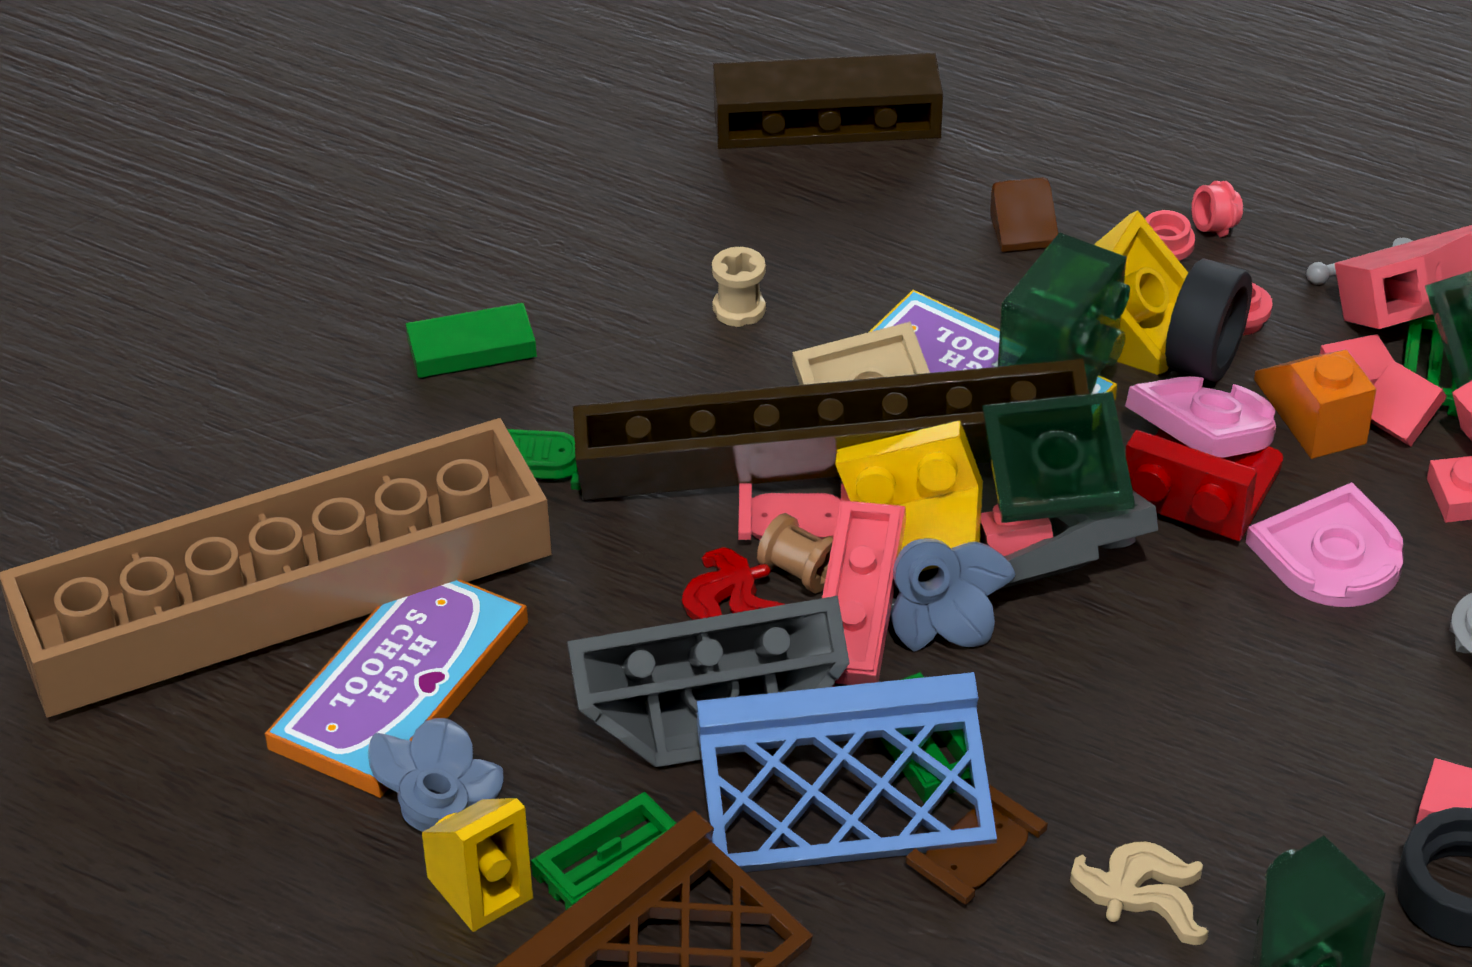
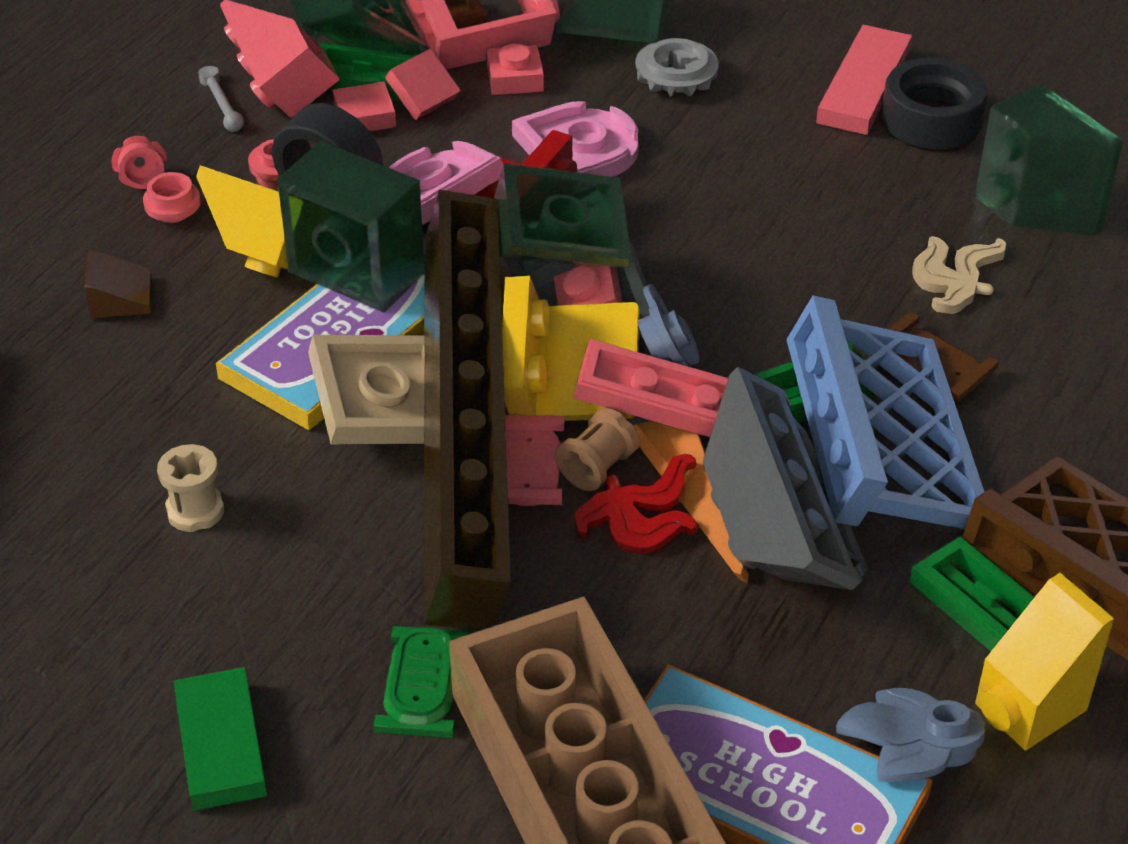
camera: 90 degrees left, 0 degrees up
orange slope [1254,349,1377,459] -> none

